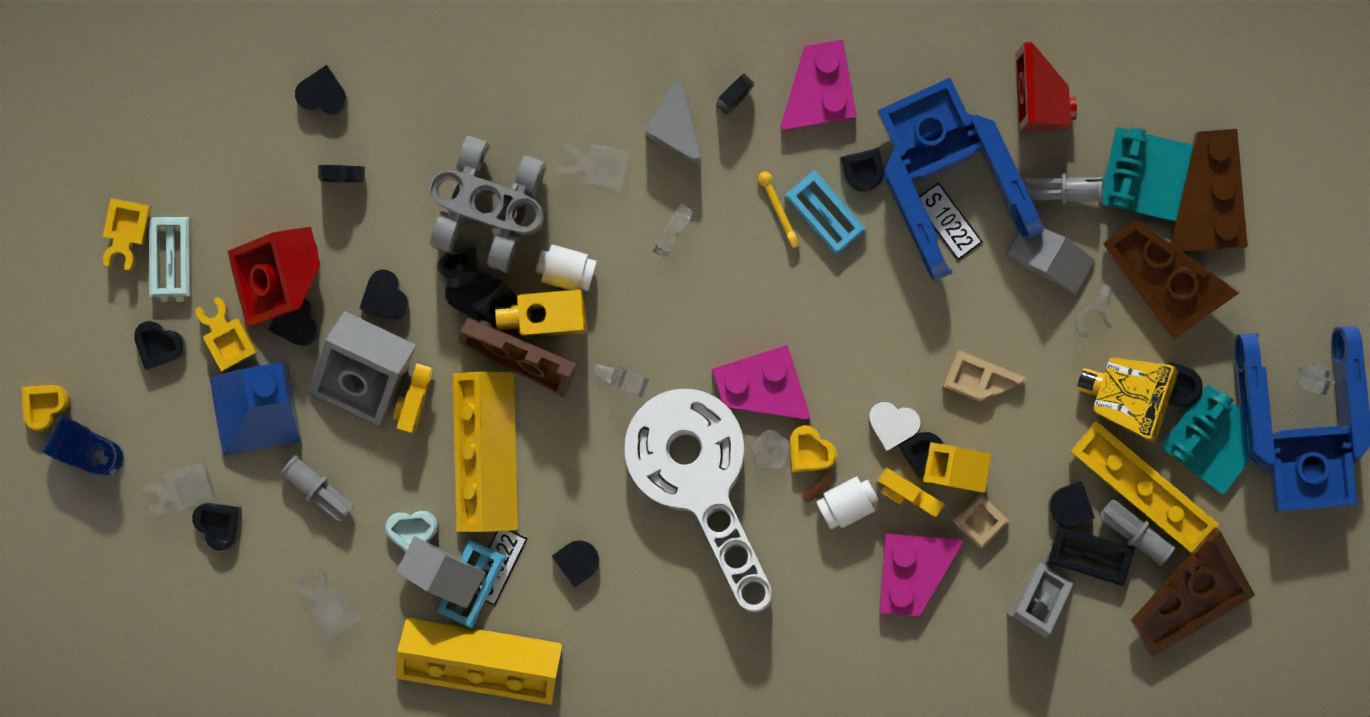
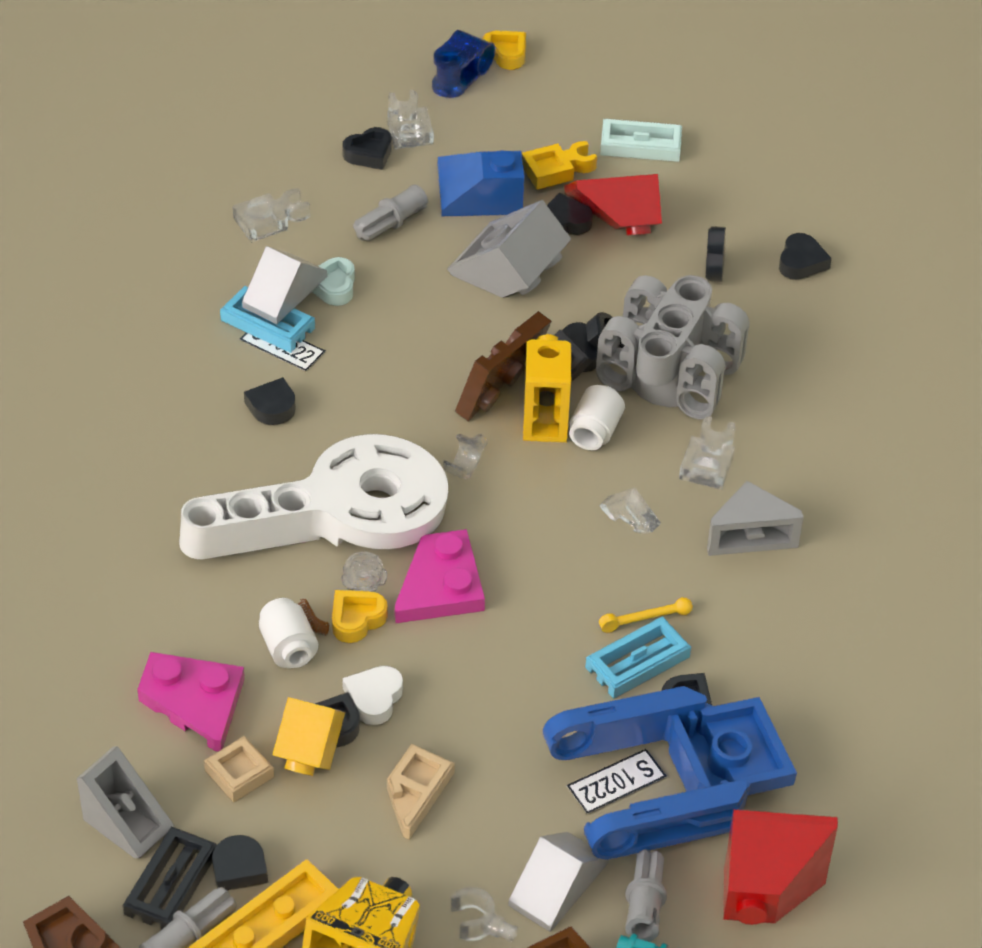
camera: 90 degrees right, 40 degrees down
yellow plate [102,198,152,271] -> none
black tile [134,321,186,370] -> none
black tile [359,269,409,320] -> none
yellow plate [393,363,434,433] -> none
yellow panel [395,618,562,705] -> none
yellow panel [452,372,518,532] -> none
black tile [716,73,755,114] -> none
dark pink wing [781,39,857,132] -> none
yellow plate [876,468,944,517] -> none

